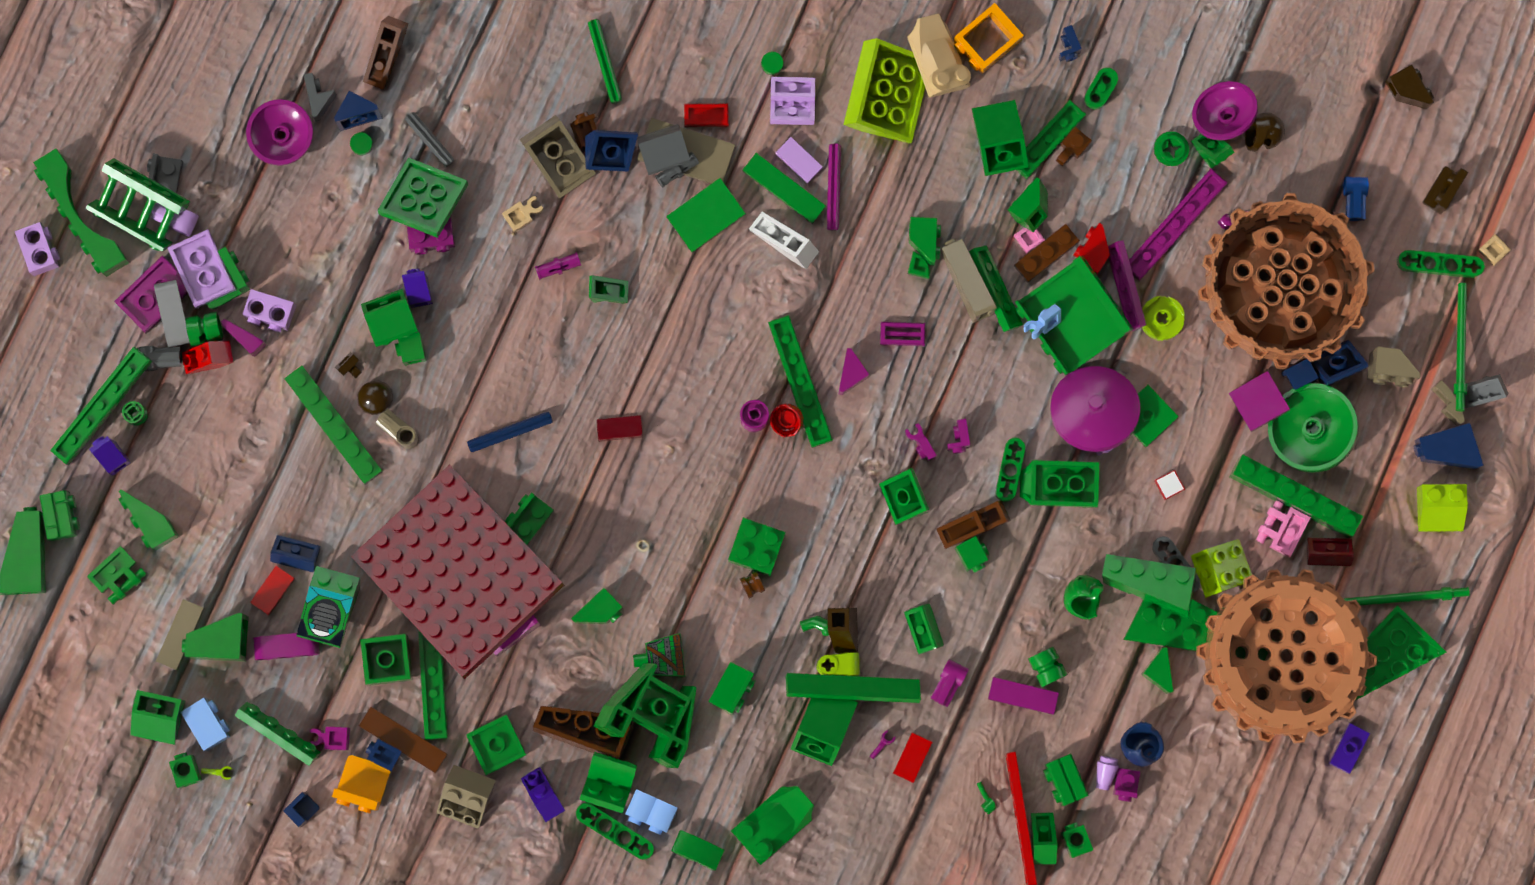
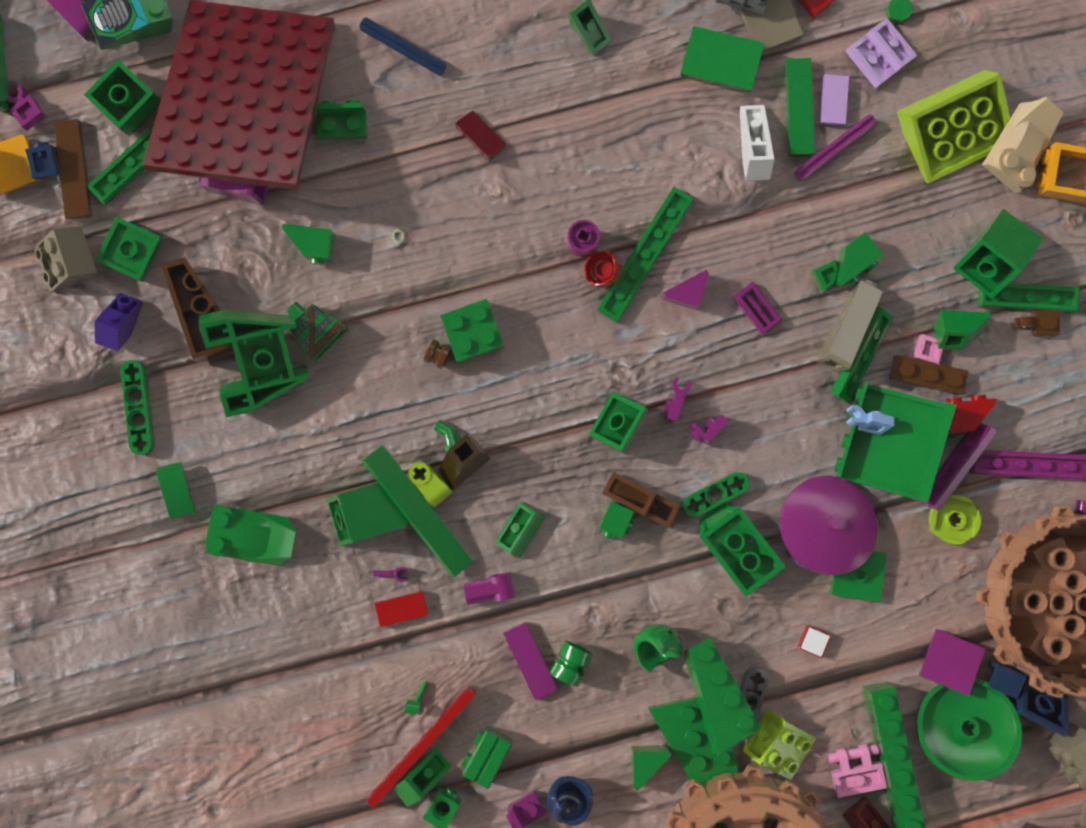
camera: 55 degrees right, 5 degrees up
green bracket [580,752,637,813] -> none
light blue brick [625,789,678,835] -> none
green slope [708,662,756,715] -> none
lavender cone [1096,756,1119,790] -> none

